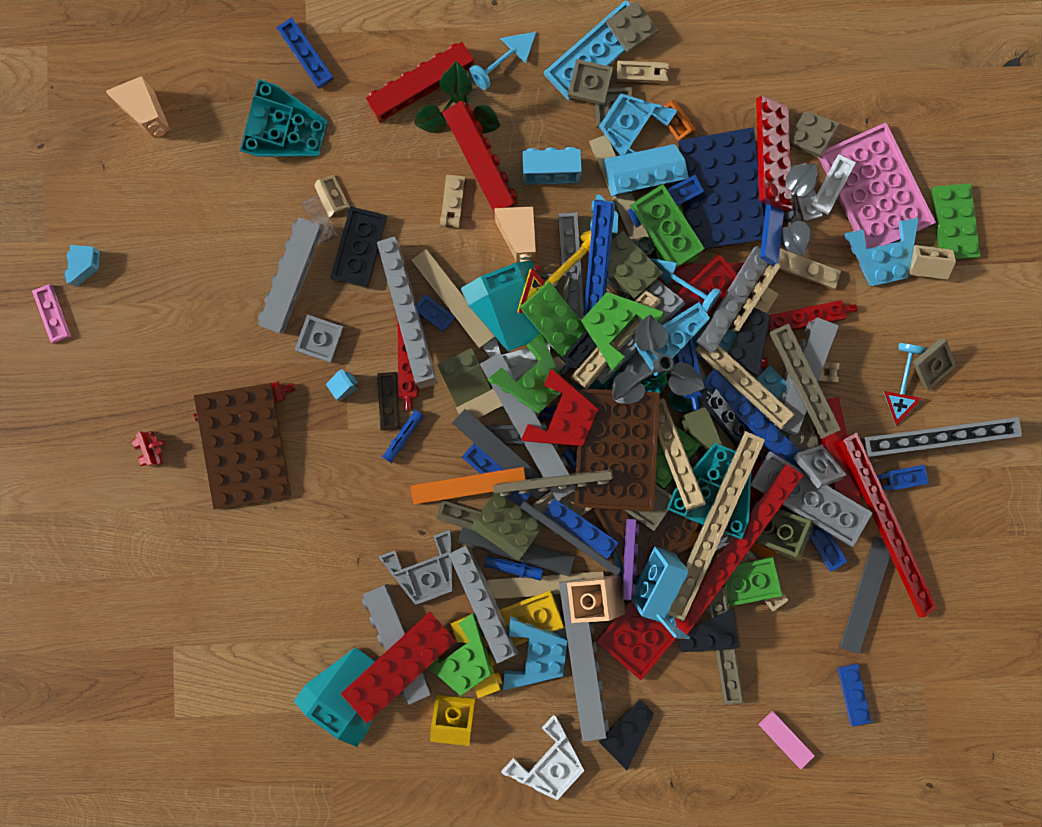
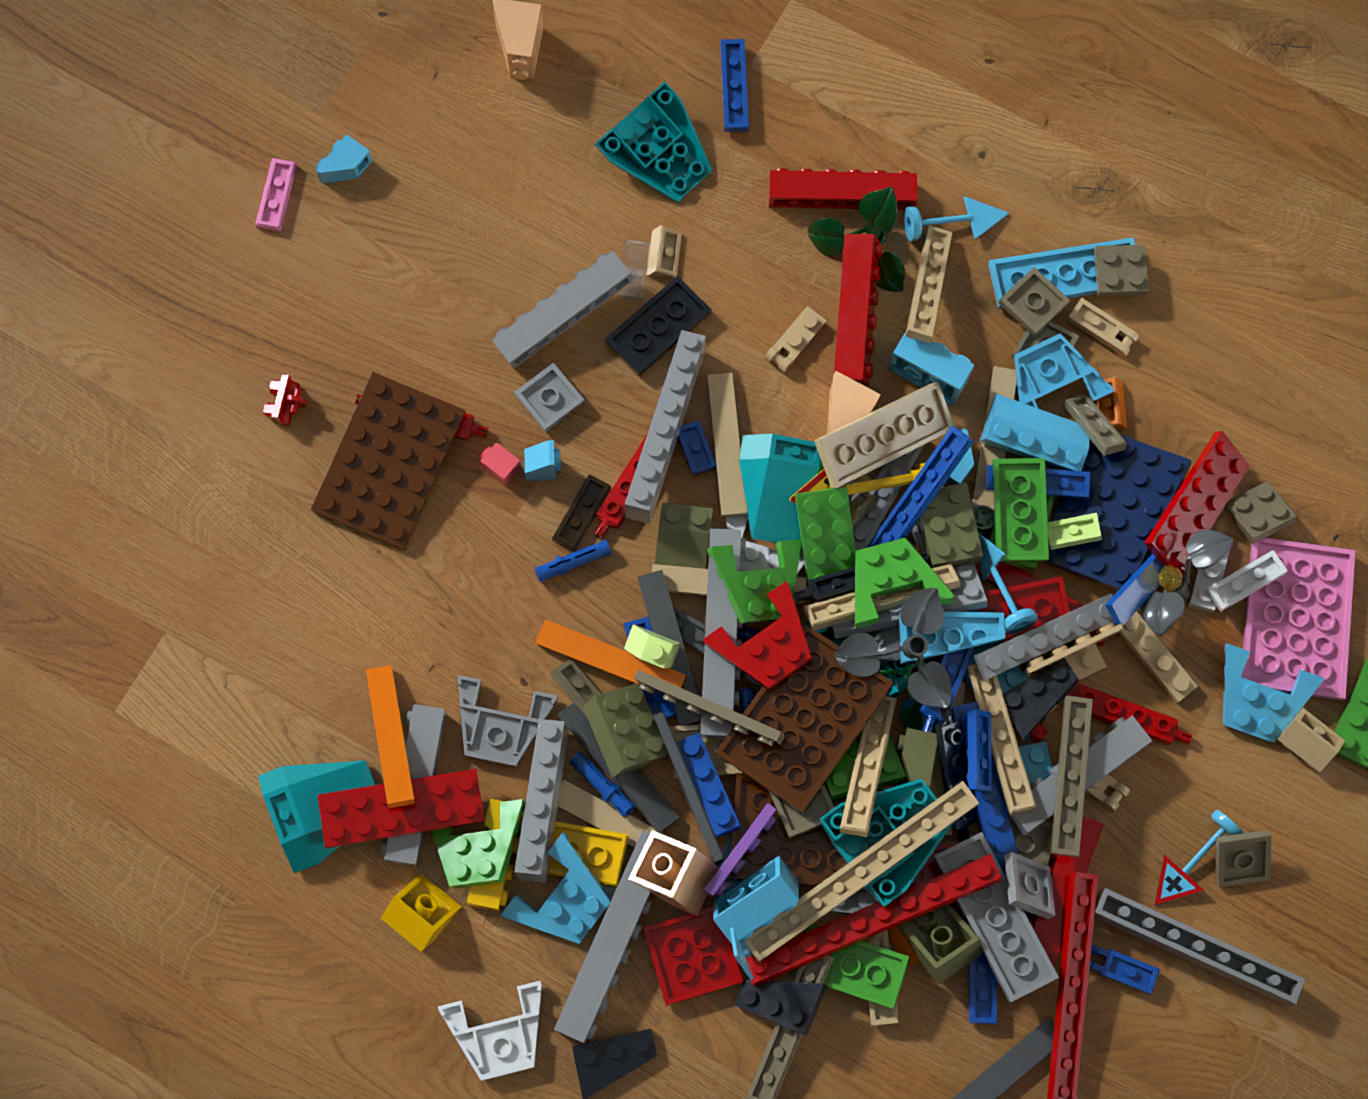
camera: 30 degrees right, 10 degrees down
none -> orange tile [366,665,415,809]
none -> coral brick [480,442,521,487]
none -> yellowish green slope [624,625,681,669]
none -> tan plate [814,382,954,488]
none -> tan plate [905,225,952,343]
none -> blue plate [966,709,992,792]
none -> yellowish green plate [1047,513,1102,550]
none -> dark tan tile [1064,394,1127,456]
none -> clear yellow plate [1159,565,1182,592]

